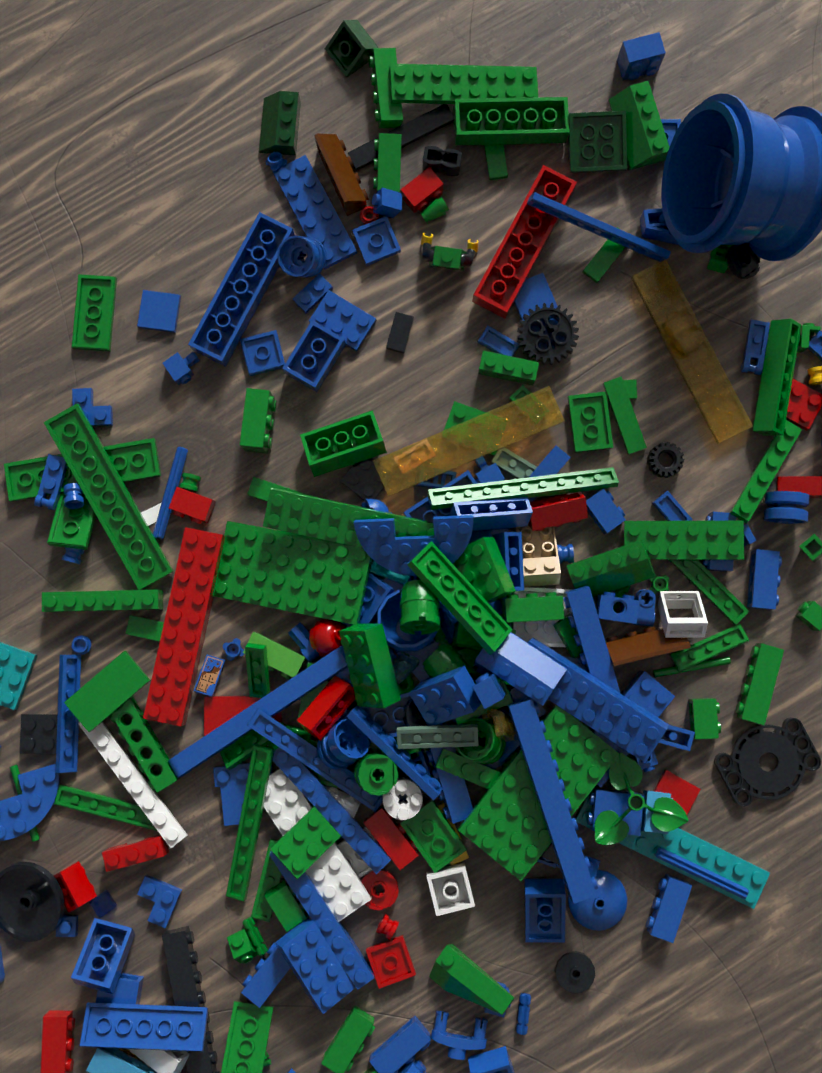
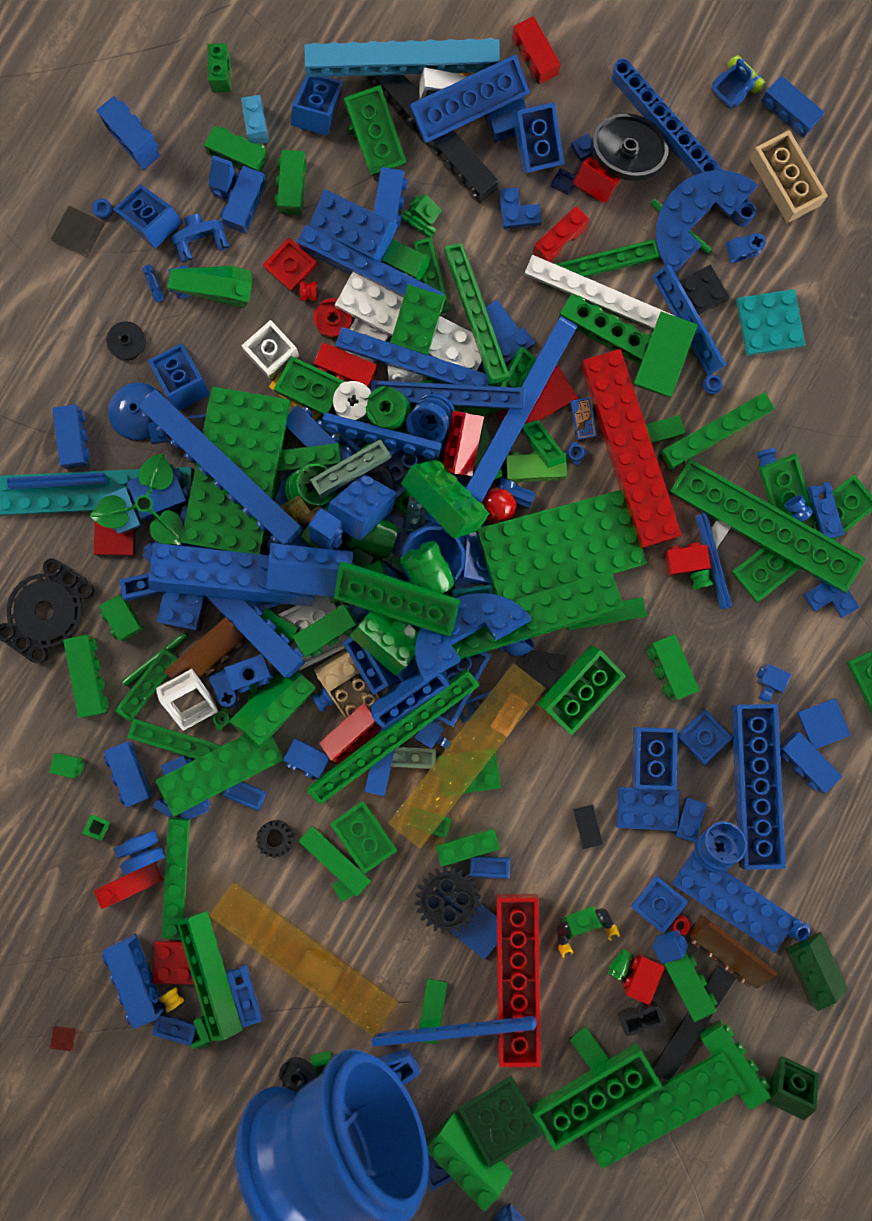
camera: 150 degrees right, 0 degrees up
none -> blue brick [780,732,843,794]

